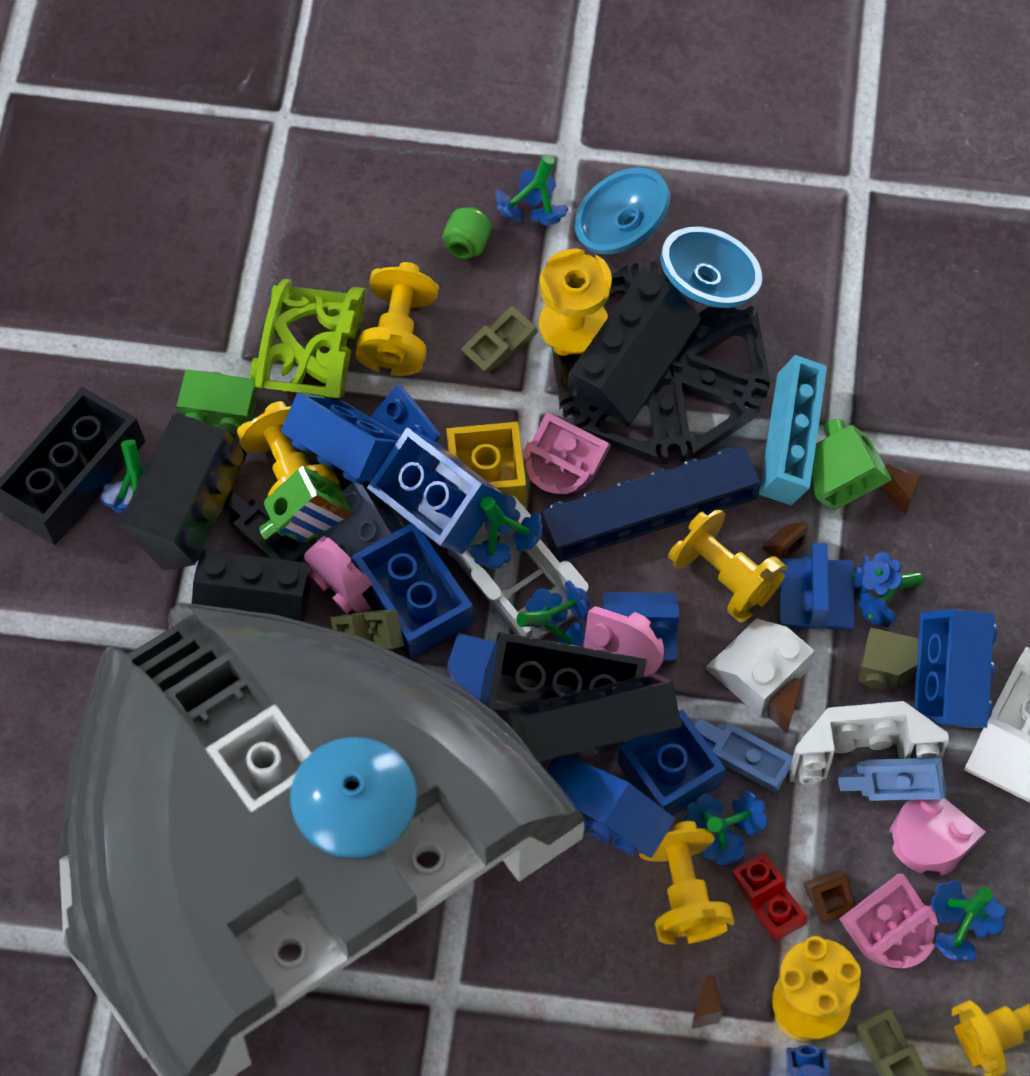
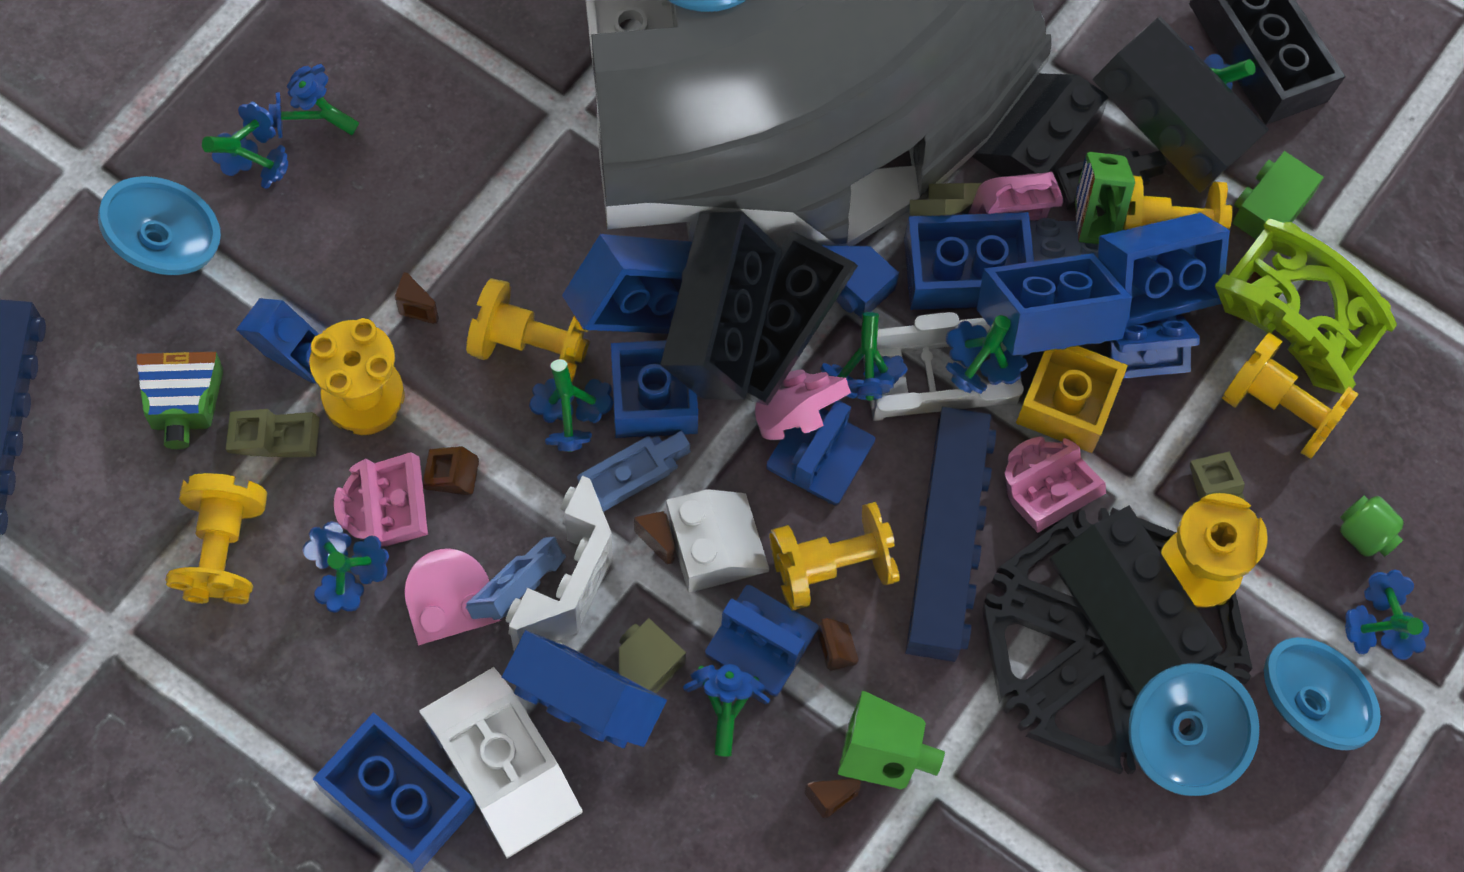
camera: 115 degrees right, 5 degrees up
red slope [732,853,808,942] -> none
medium azure brick [759,355,827,506] -> none

